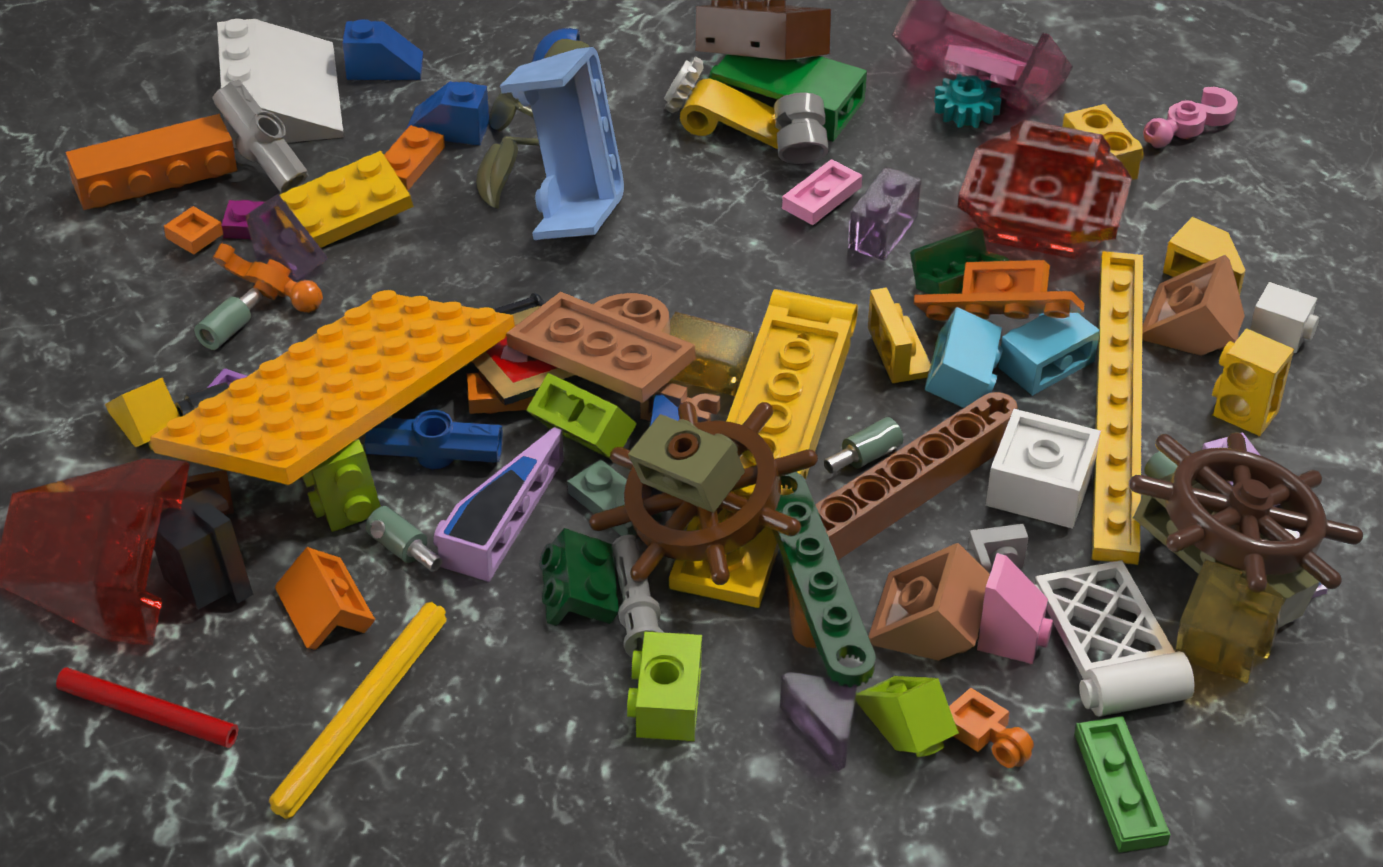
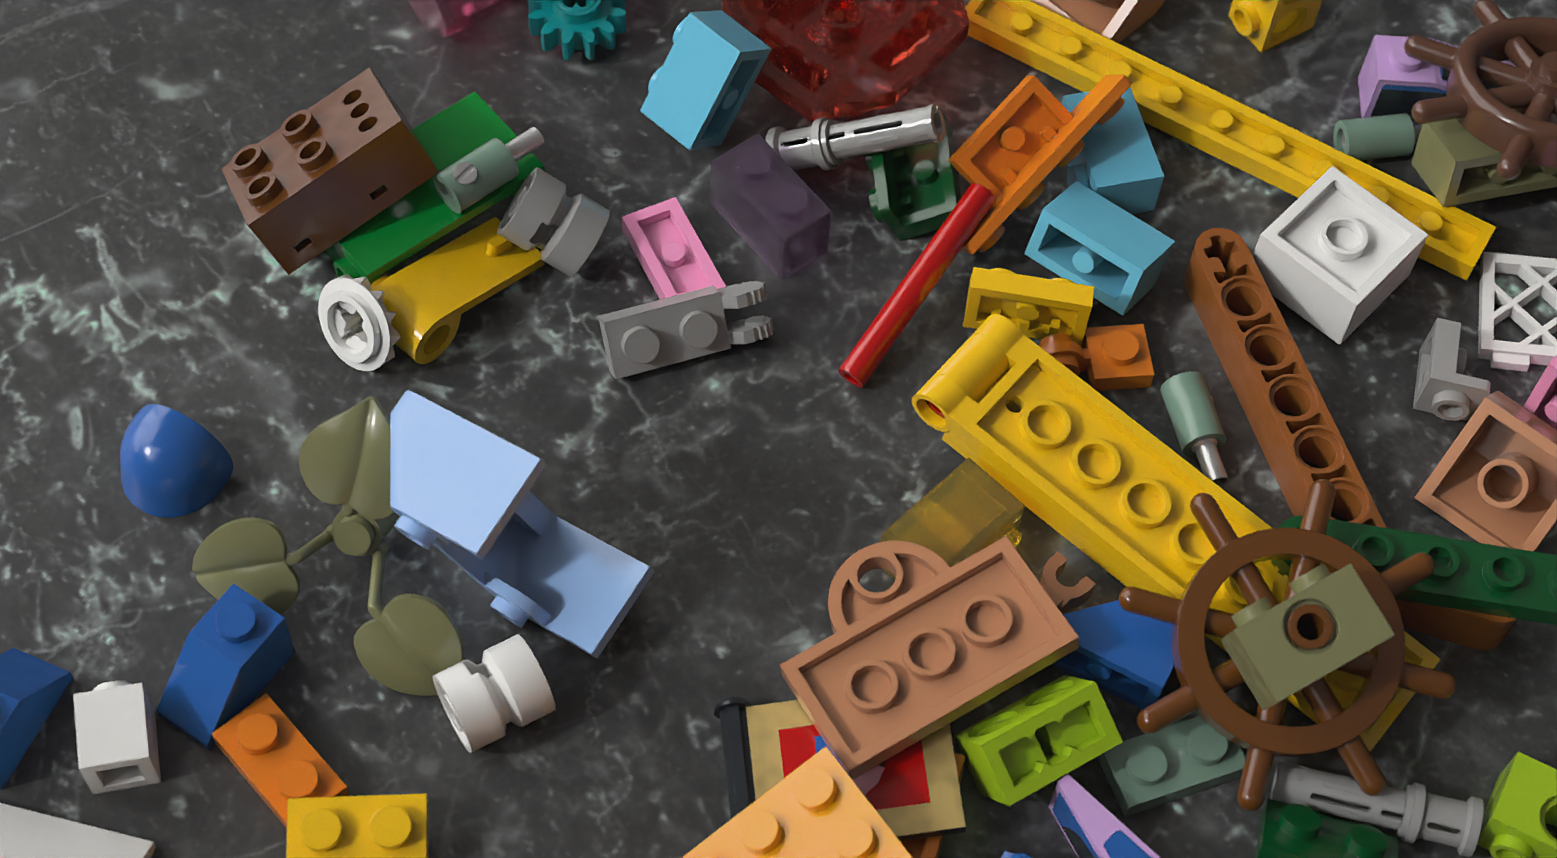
camera: 70 degrees left, 15 degrees up
none -> white brick [74,681,161,794]
none -> white wheel [432,634,556,753]
none -> sand green piece [433,127,545,214]
none -> light grey hinge [598,280,774,379]
none -> medium azure brick [640,10,772,150]
none -> light grey pin [765,104,945,179]
none -> red piece [838,183,996,388]
none -> orange plate [1038,324,1154,391]

